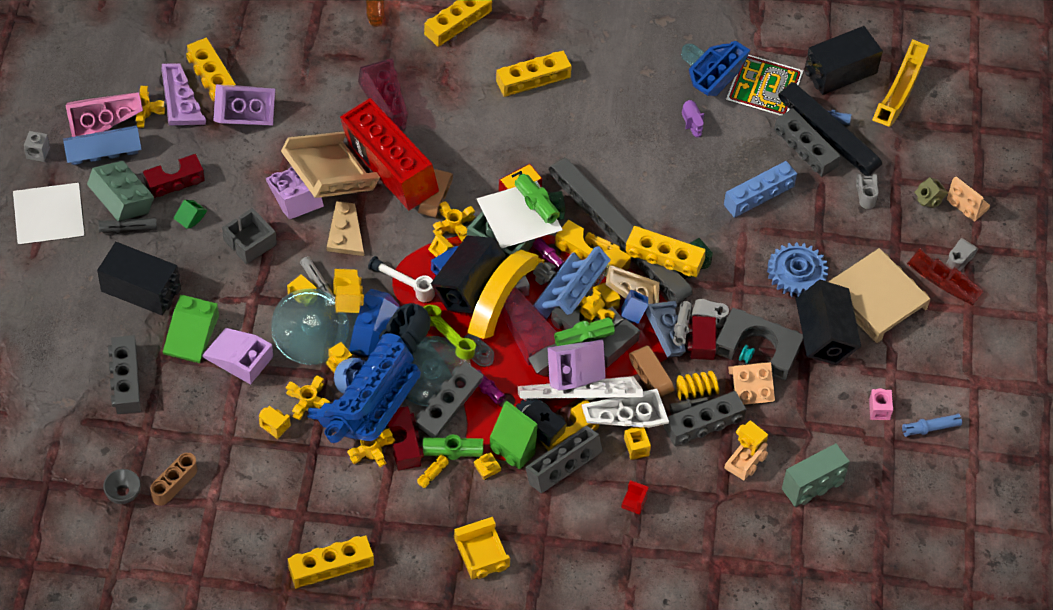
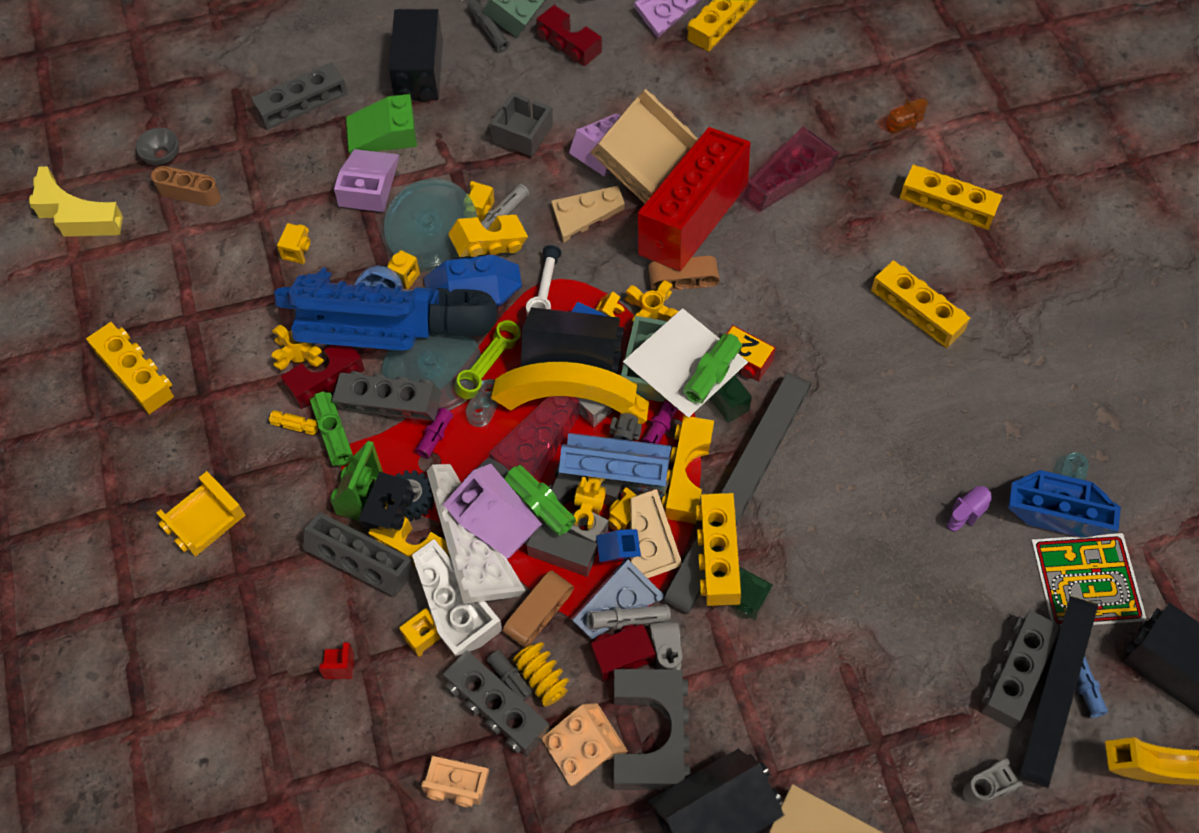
camera: 70 degrees right, 5 degrees up
green brick [173,199,207,229] -> none
lavender slope [214,84,275,125] -> none
yellow pin [286,376,330,420] -> none
yellow tile [474,452,501,480] -> none
yellow axle [585,232,620,251] -> none
medium blue brick [724,161,797,218] -> none
yellow brick [736,420,768,456] -> none
teal bush [739,345,755,364] -> none
medium blue gear [767,242,829,297] -> none
none -> light yellow arch [29,167,123,237]

